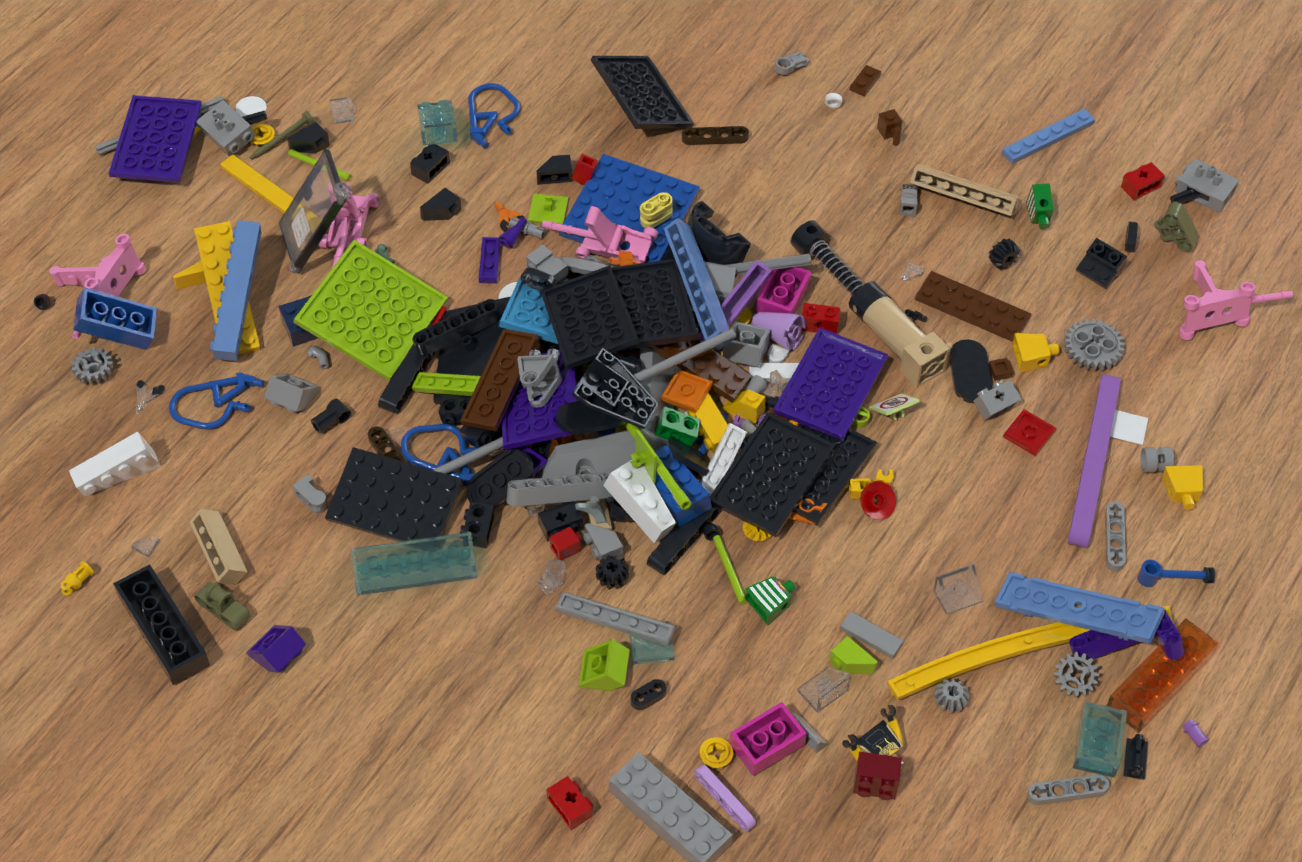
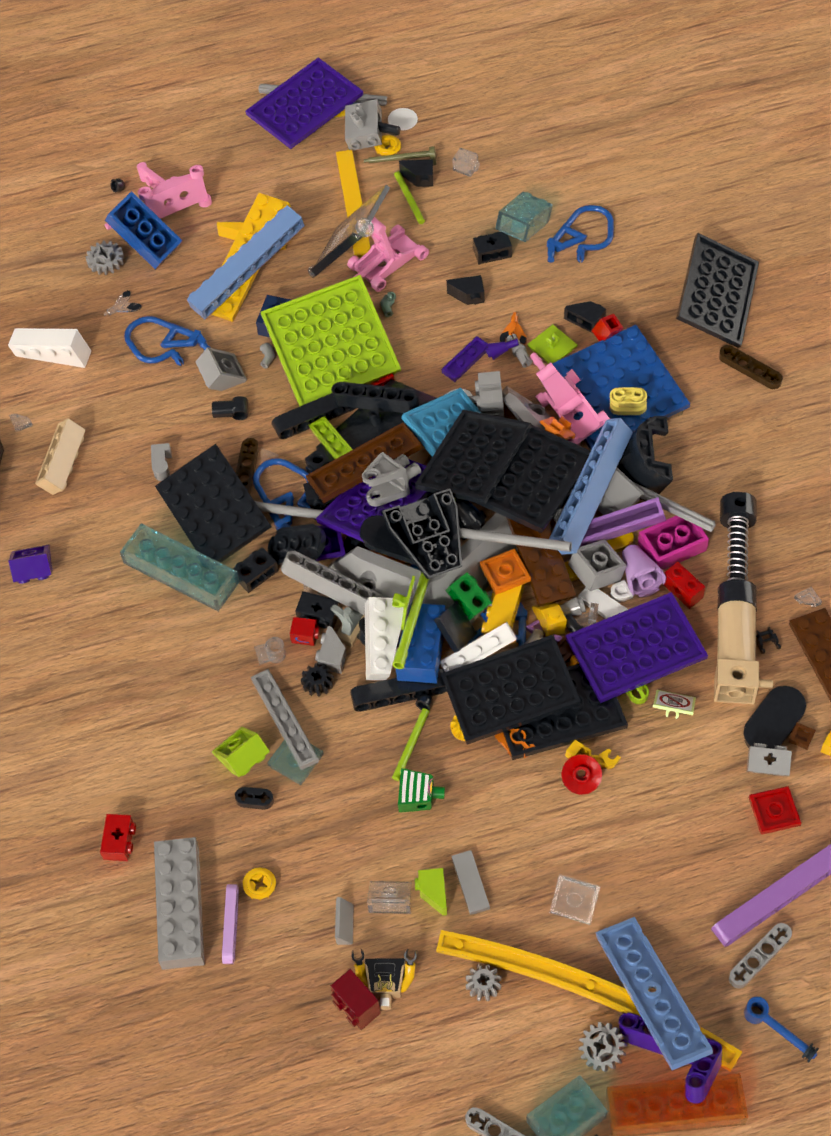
camera: 45 degrees right, 5 degrees up
olive piece [194,582,251,631] -> none
black beam [520,267,556,291] -> none
dark pink brick [729,702,807,776] -> none

